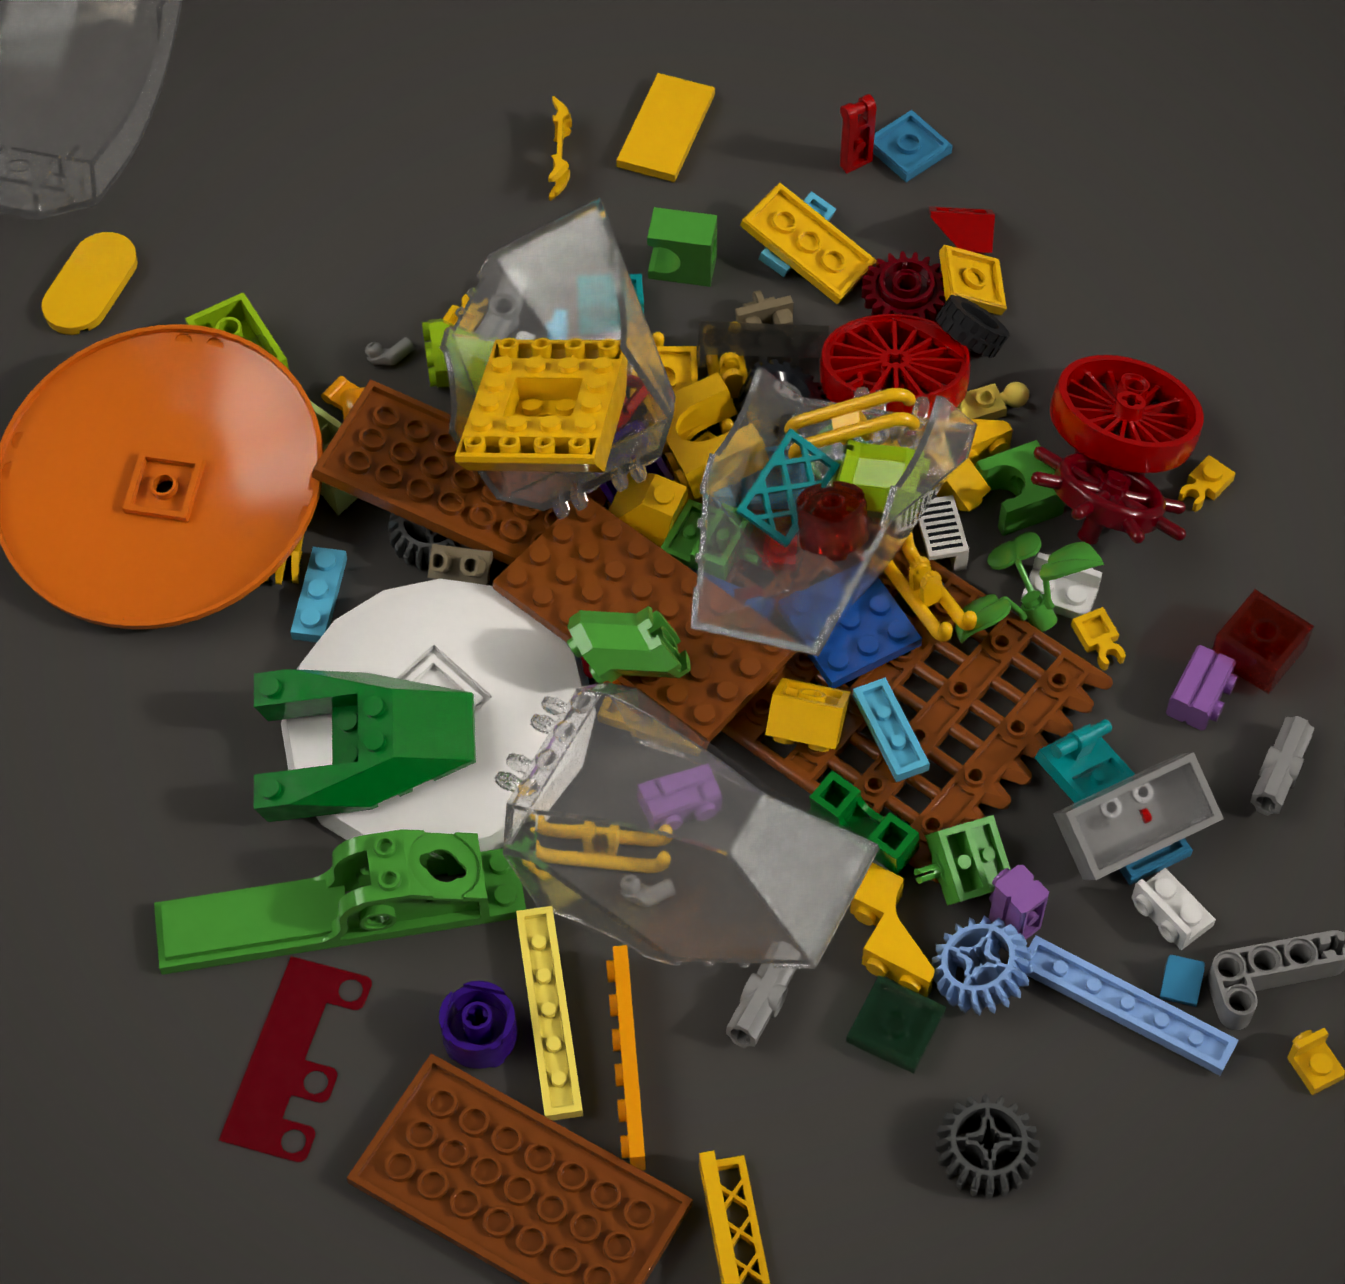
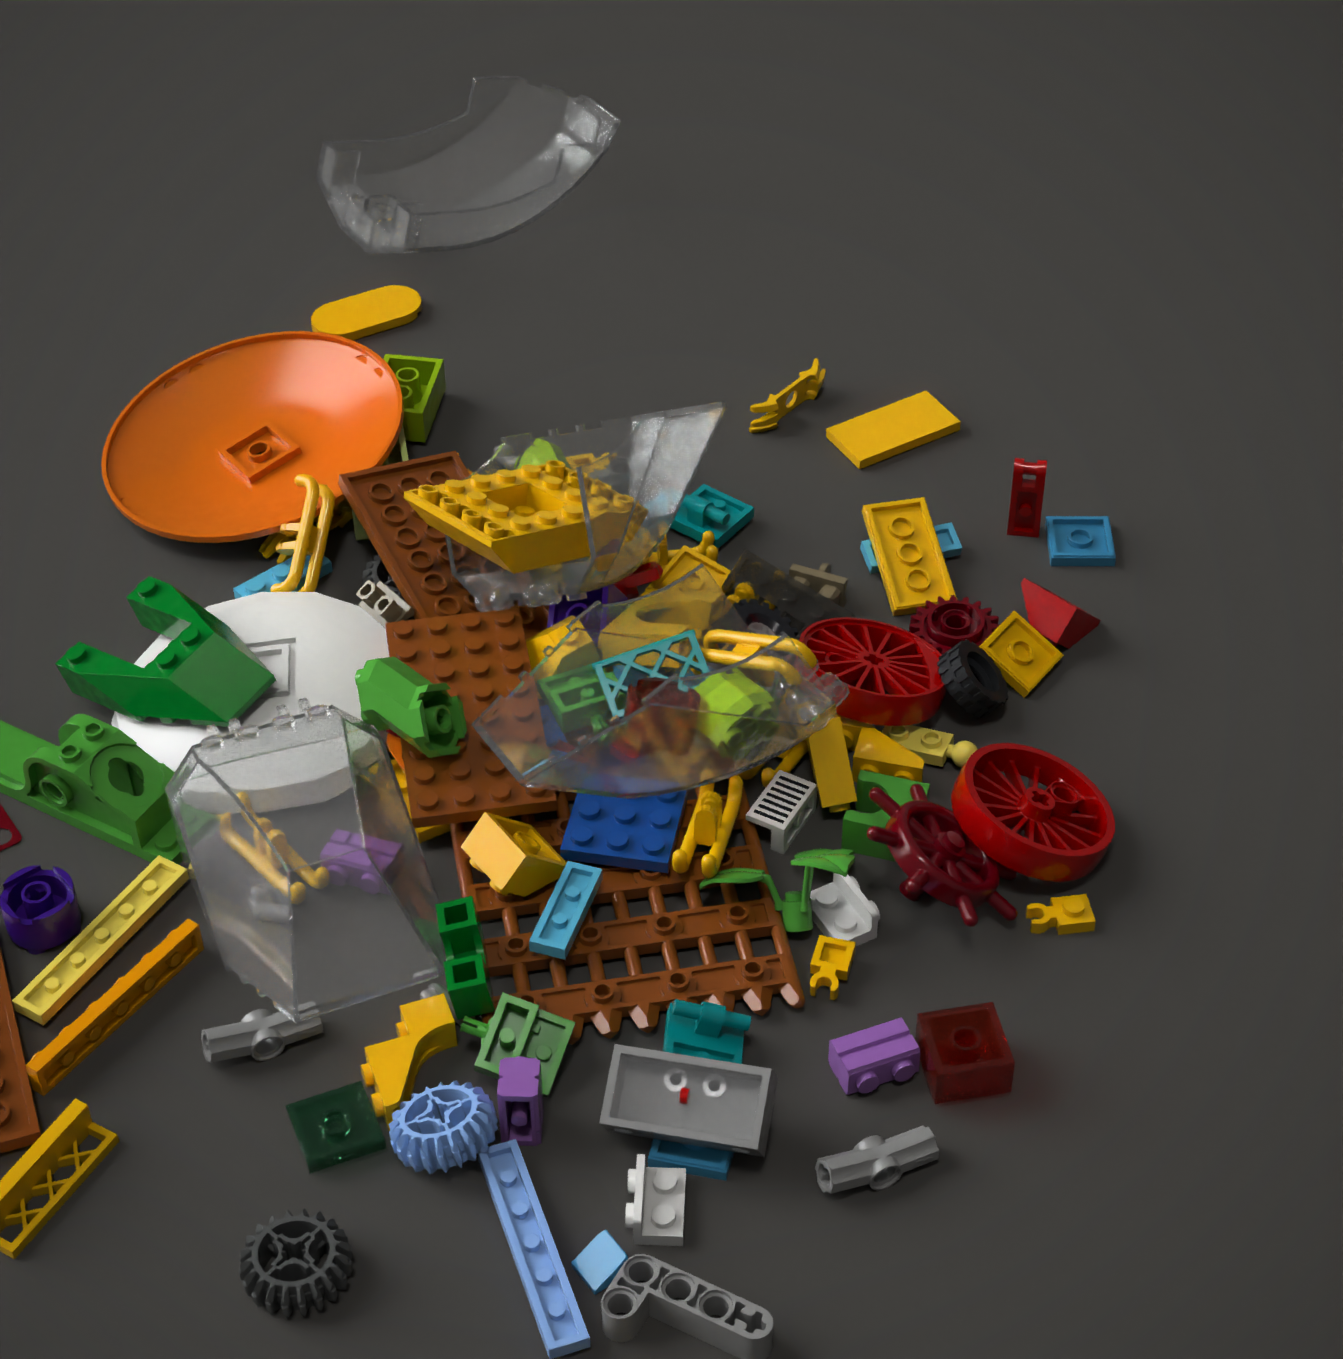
camera: 40 degrees right, 15 degrees down
bright green piece [647,207,717,287] -> none
none -> yellow piece [270,474,335,592]

